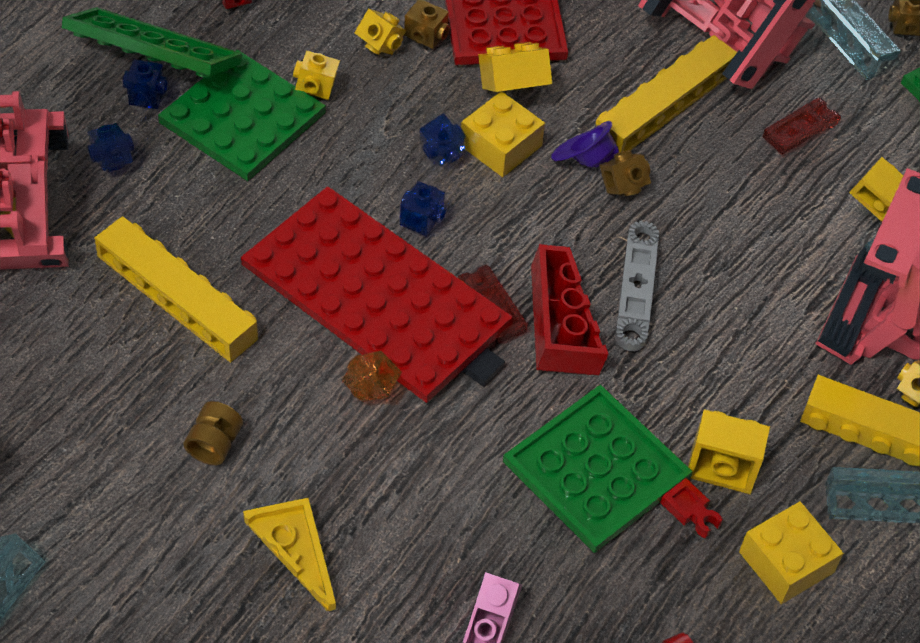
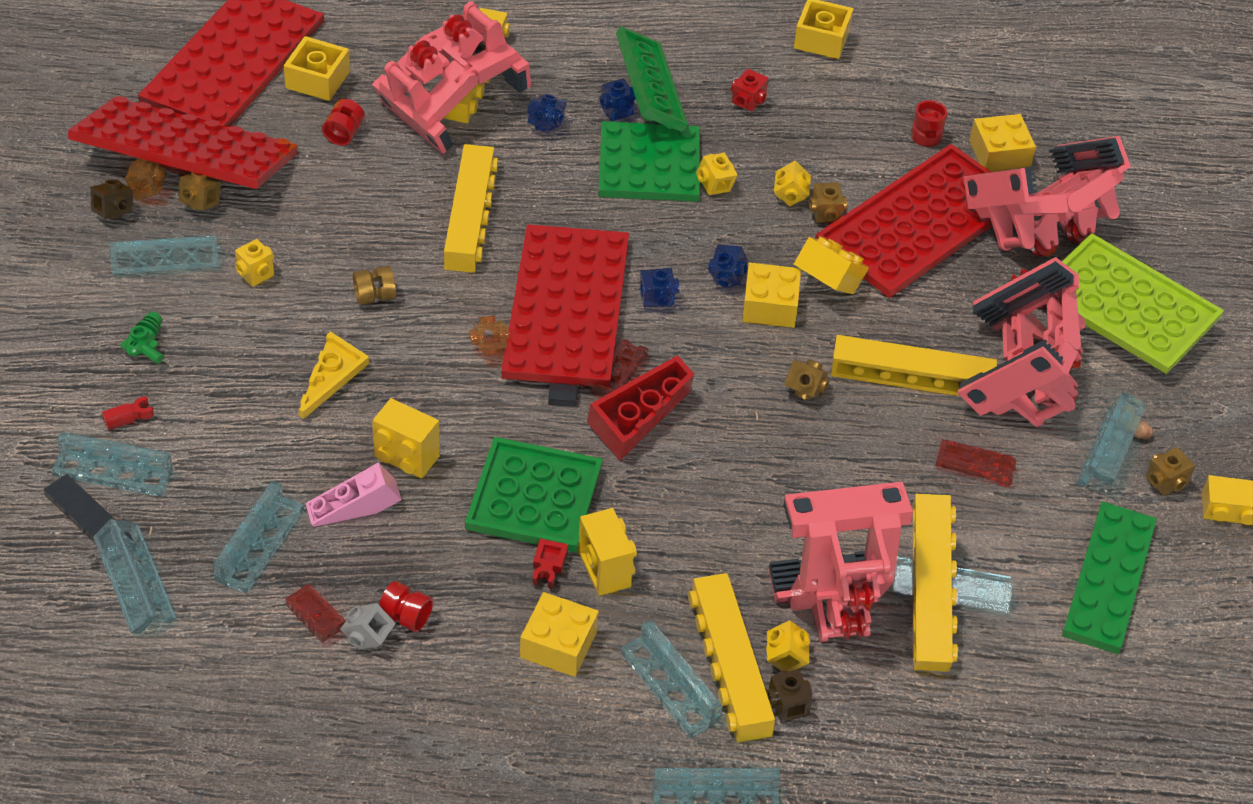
camera: 55 degrees right, 5 degrees down
dark purple piece [551,121,619,167] -> none
light grey piece [615,221,659,351] -> none
none -> yellow brick [235,239,274,287]
none -> yellow brick [372,398,440,478]

